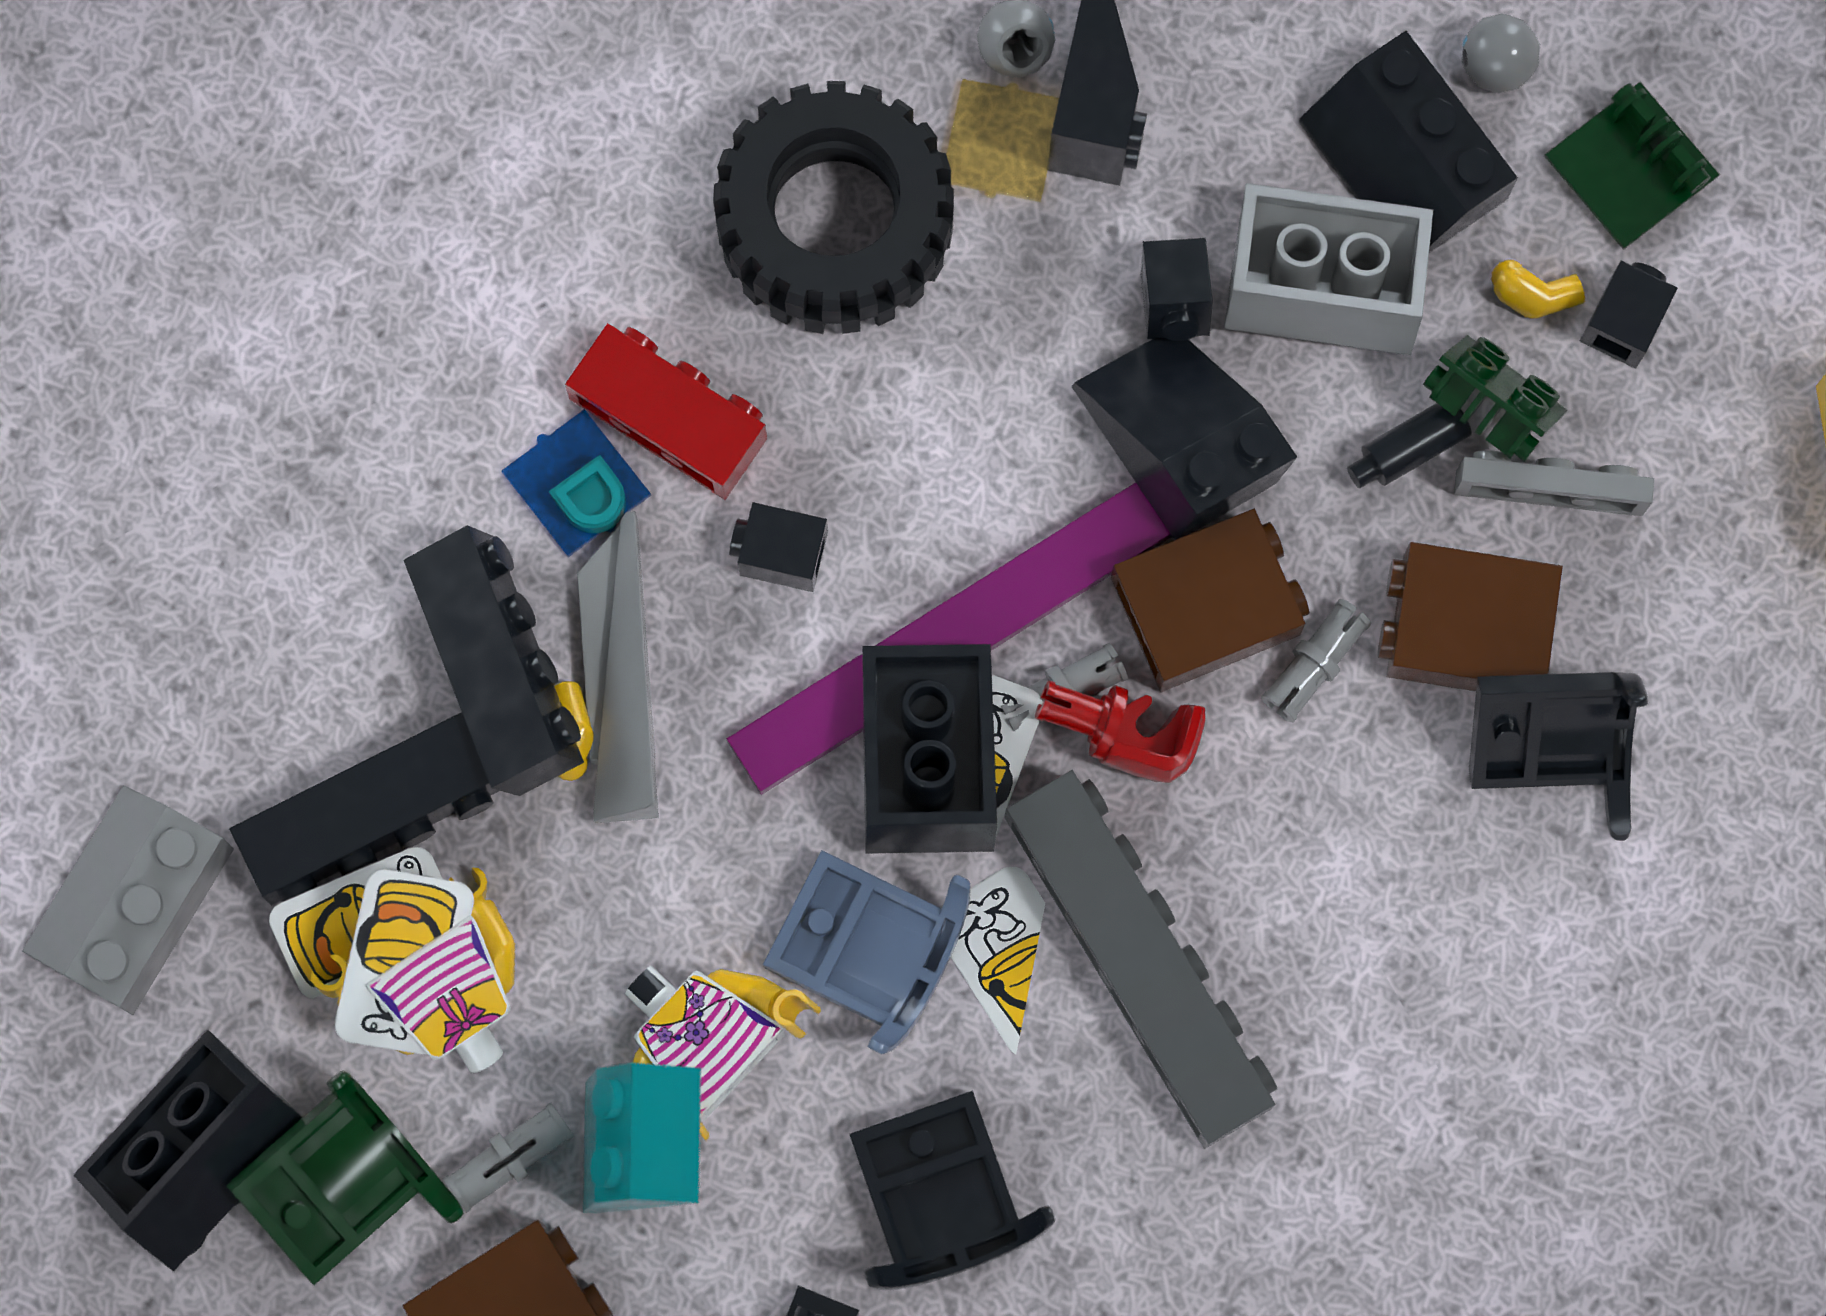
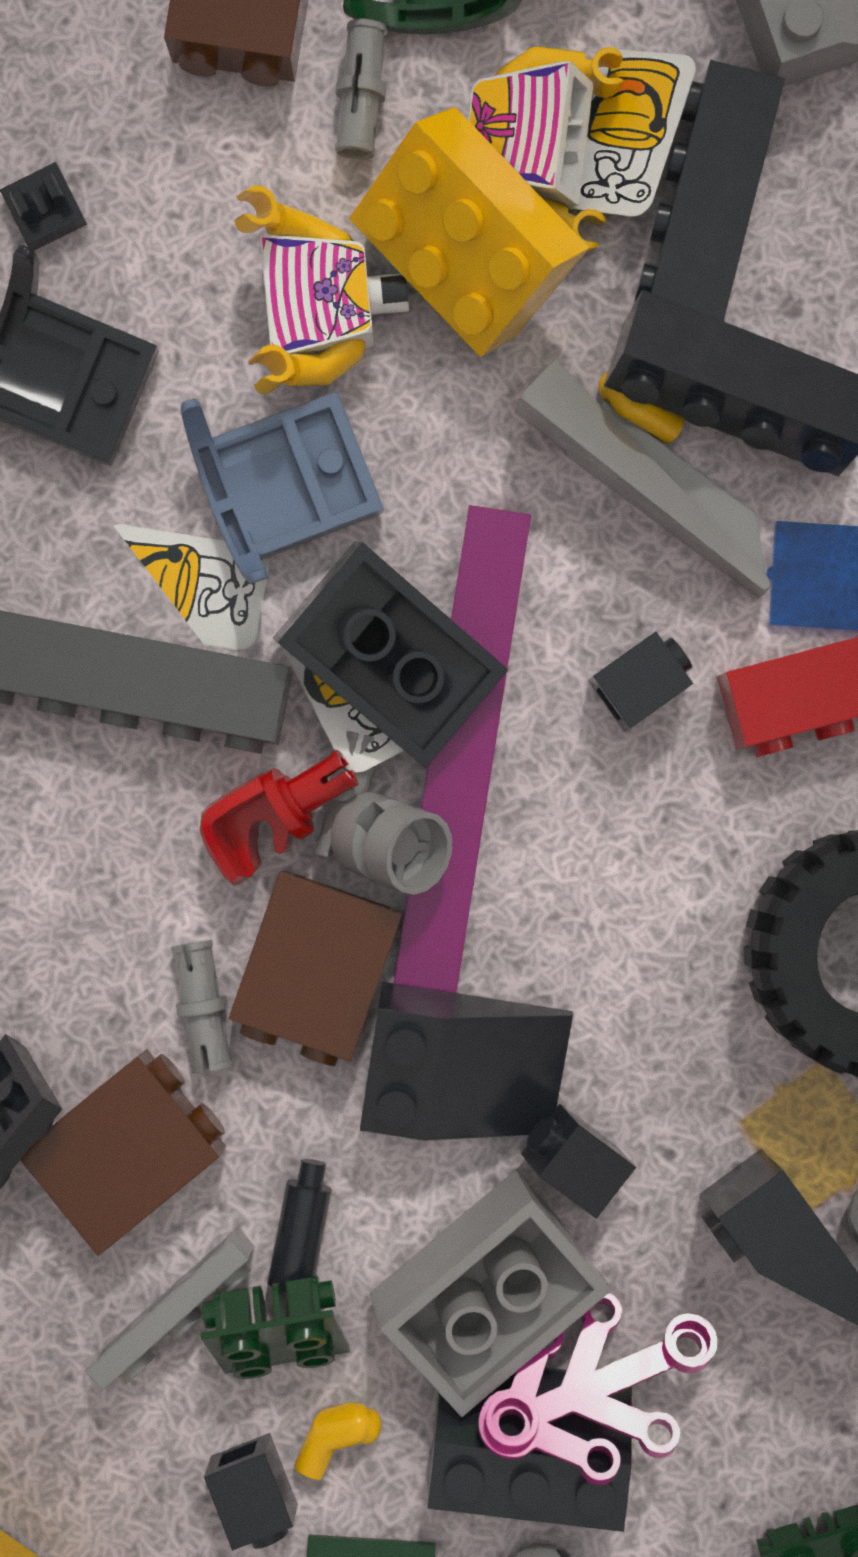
camera: 135 degrees right, 10 degrees up
sticker [335,869,474,1054] -> none
teal tile [549,455,626,533] -> none
teal slope [583,1063,701,1213] -> none
none -> light grey wheel [331,791,452,895]
none -> yellow brick [349,107,589,358]
none -> plant [479,1293,717,1485]

